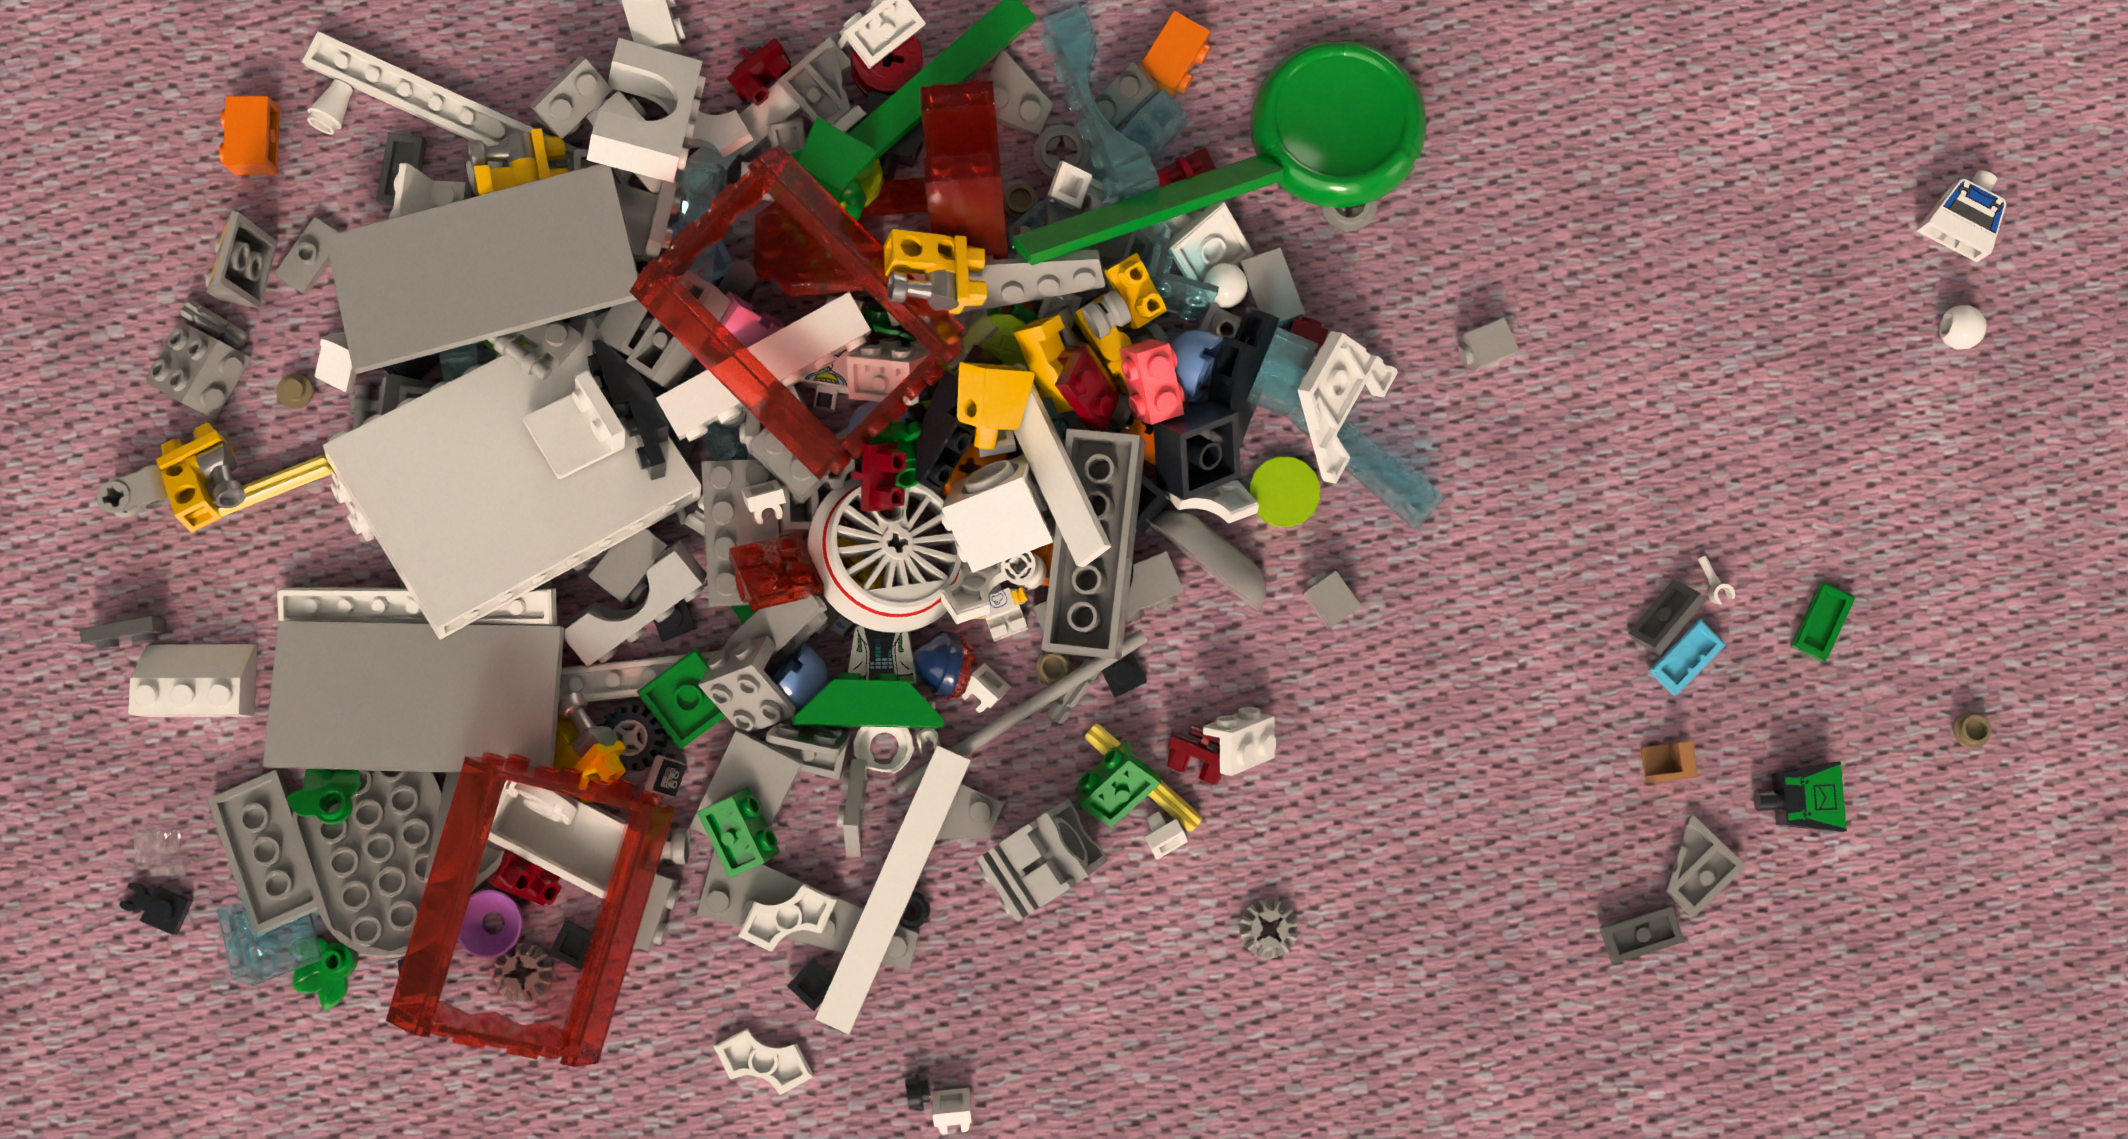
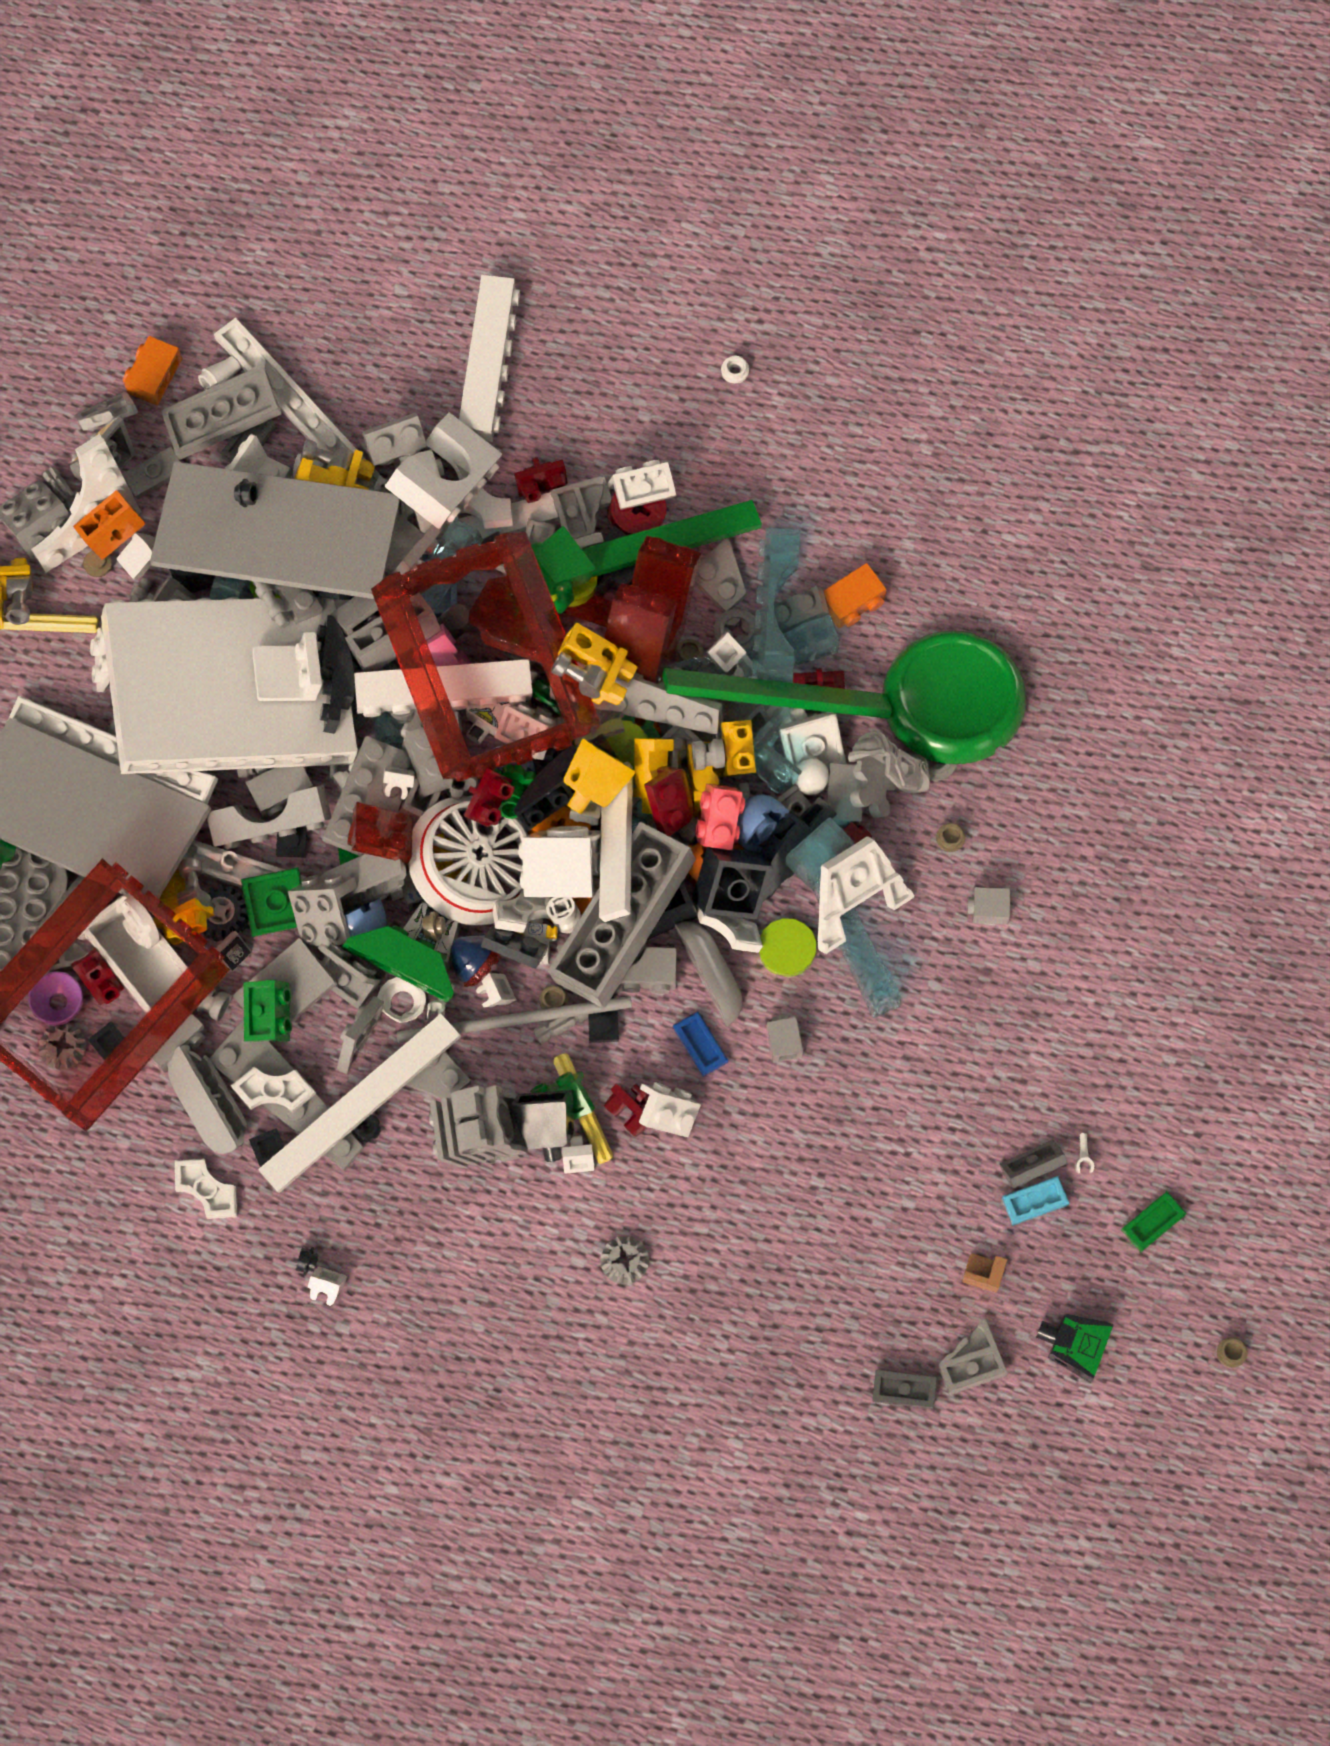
camera: 25 degrees right, 10 degrees down
none -> white plate [31,434,141,573]
none -> orange brick [73,490,146,560]
none -> light grey wing [75,391,139,431]
none -> light grey plate [161,365,282,460]
none -> light grey brick [168,1045,247,1154]
none -> white hand [197,847,238,871]
none -> black plate [234,479,258,507]
none -> dark tan plate [423,911,446,941]
none -> black plate [481,924,548,969]
none -> torso [511,1090,574,1162]
none -> blue tile [673,1011,728,1077]
none -> light grey piece [848,731,930,818]
none -> dark tan plate [936,823,966,852]

